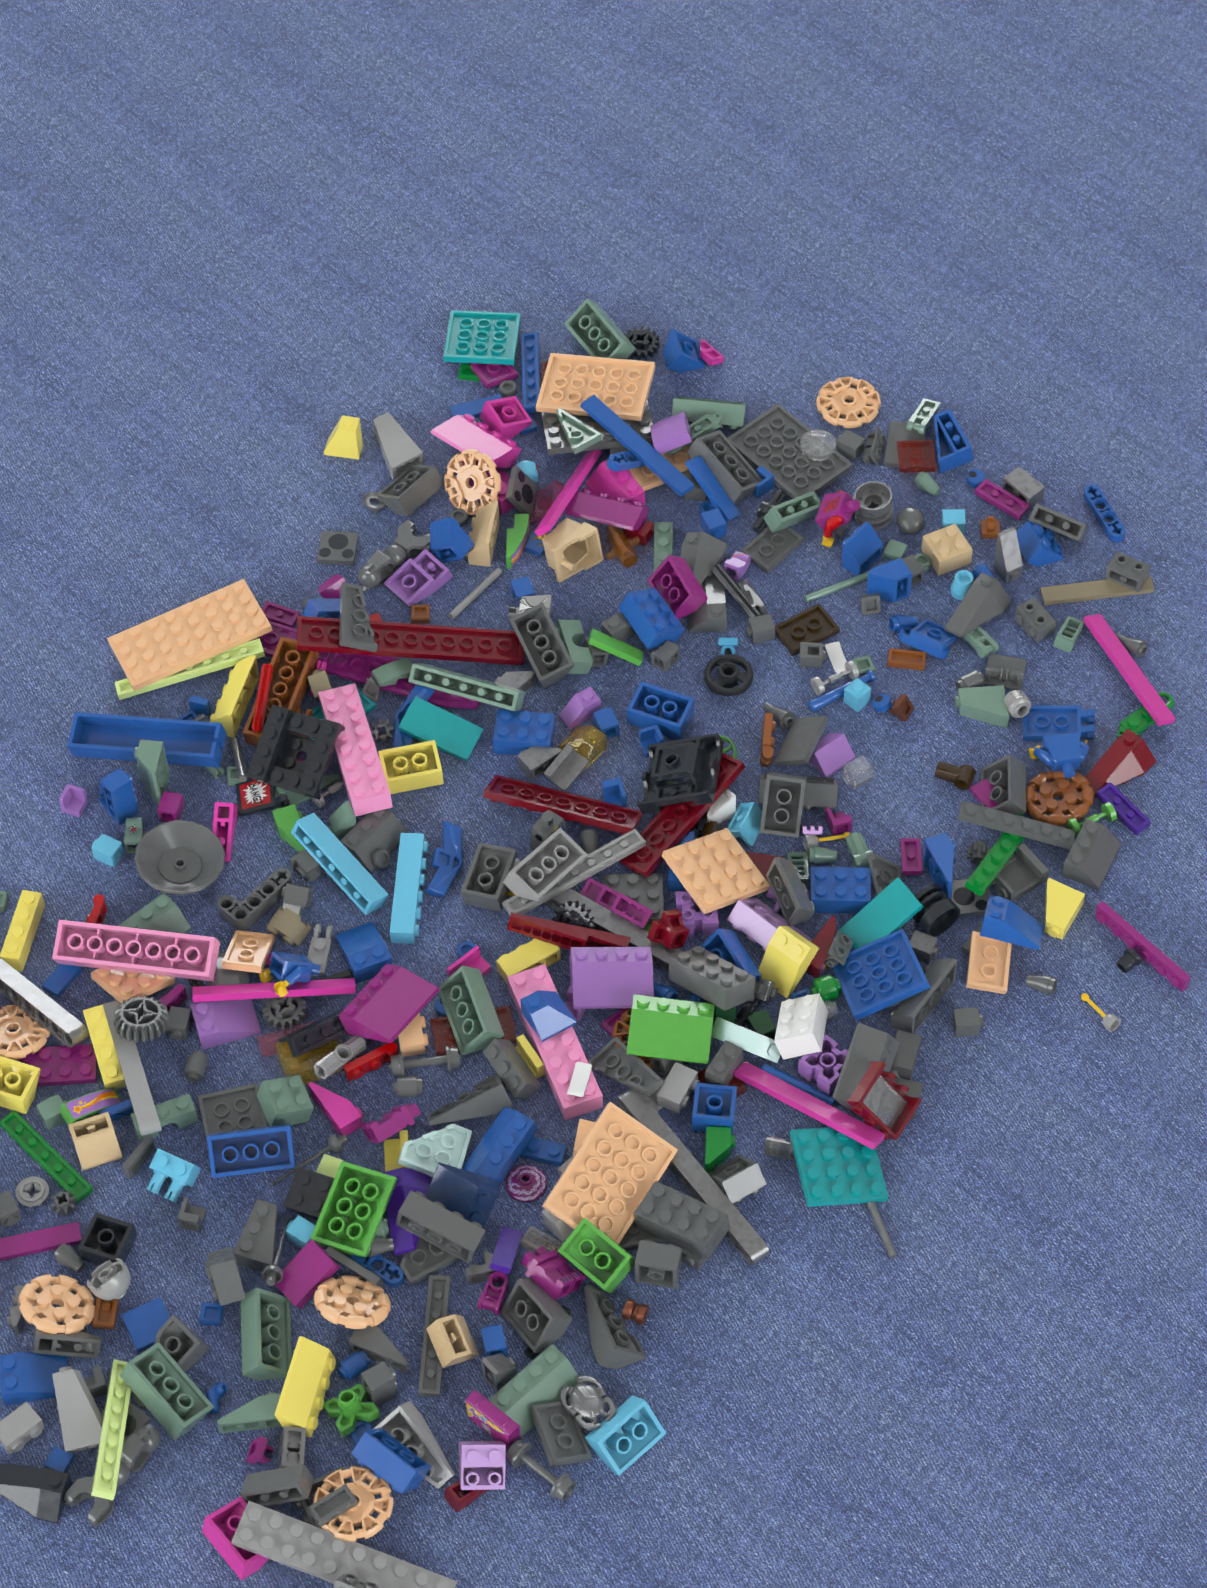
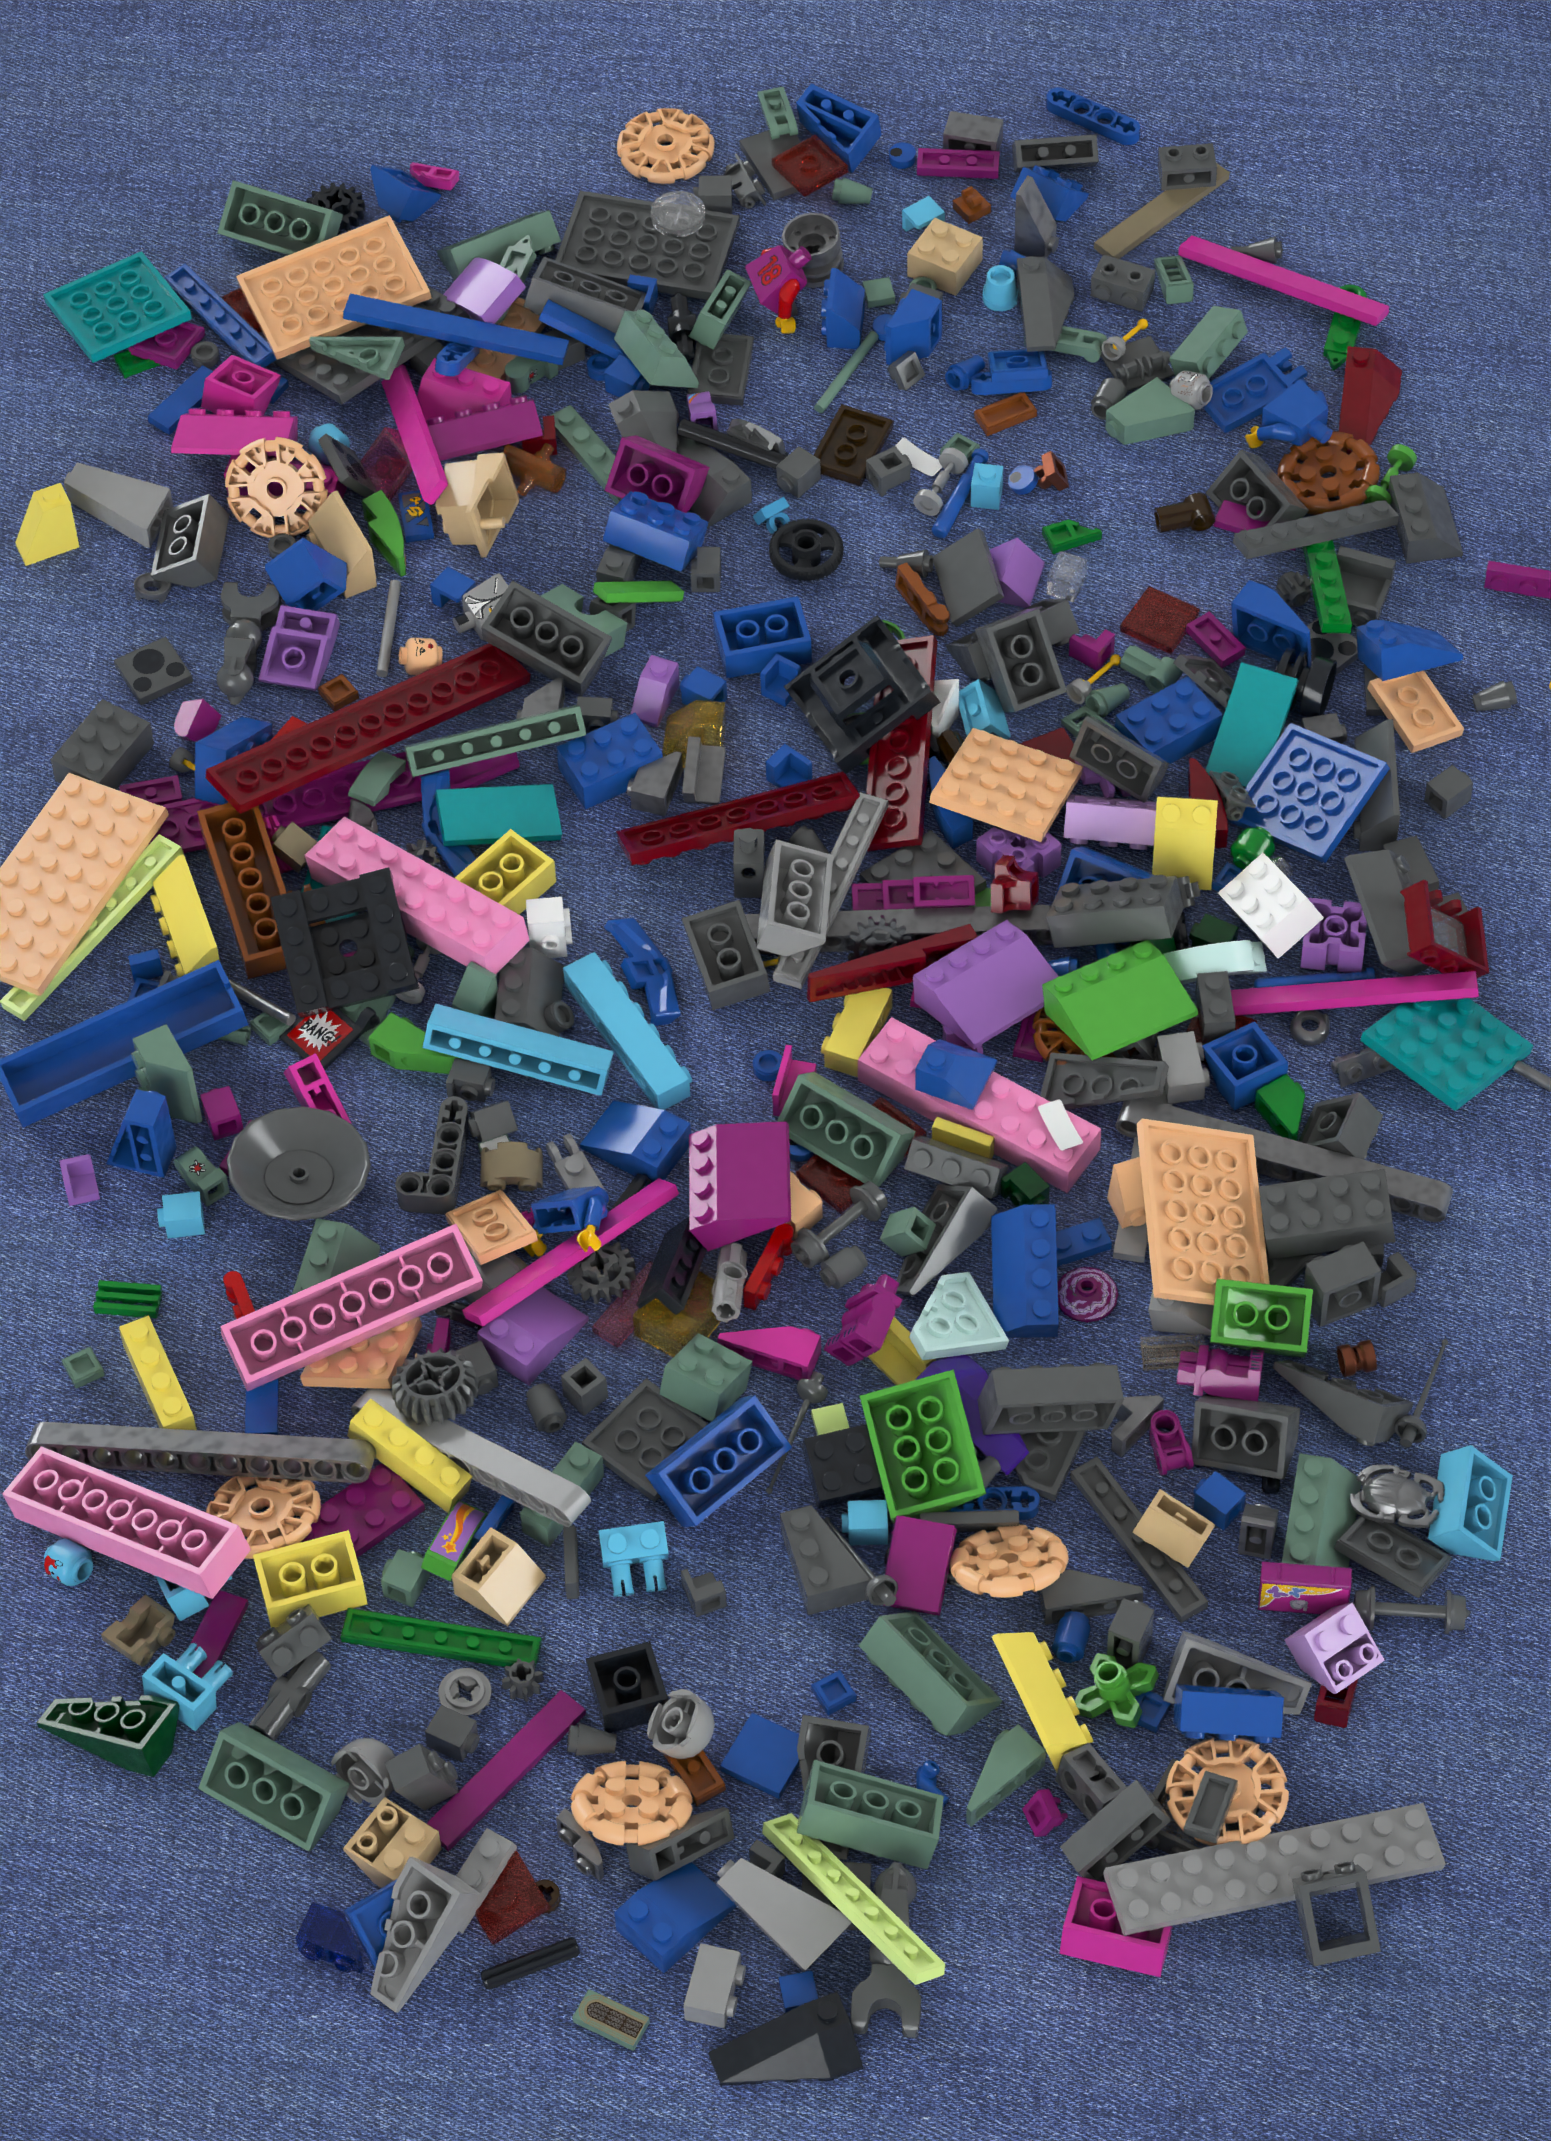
camera: 35 degrees left, 0 degrees up
dark grey brick [205,1246,246,1306] -> none
red axle [252,664,273,733] -> none
dark grey wing [339,582,378,653] -> none
dark blue slope [425,1162,498,1228] -> none
dark purple tile [489,1226,522,1274] -> none
lavender tile [802,825,823,834] -> none
dark grey hair [896,507,925,534] -> none
light yellow slope [1044,878,1085,940] -> none
dark purple tile [1095,782,1151,836] -> none
none -> dark grey brick [50,699,154,789]
none -> green tile [93,1280,163,1319]
none -> light nougat head [399,638,443,675]
none -> sand green leg [505,356,558,393]
none -> white brick [526,897,572,958]
none -> dark grey brick [561,1358,608,1416]
none -> dark grey brick [576,696,619,738]
none -> sand green slope [614,310,699,388]
none -> sand green brick [880,1207,936,1257]
none -> dark green brick [1001,1162,1050,1207]
none -> green tile [1042,519,1102,554]
none -> light grey hinge [1101,319,1148,361]
none -> clear red tile [1120,586,1200,654]
none -> sand green brick [1169,306,1248,379]
none -> flat silver piece [1290,1010,1330,1046]
none -> dark grey panel [1377,1251,1417,1308]
none -> dark grey sword [1394,1339,1448,1447]

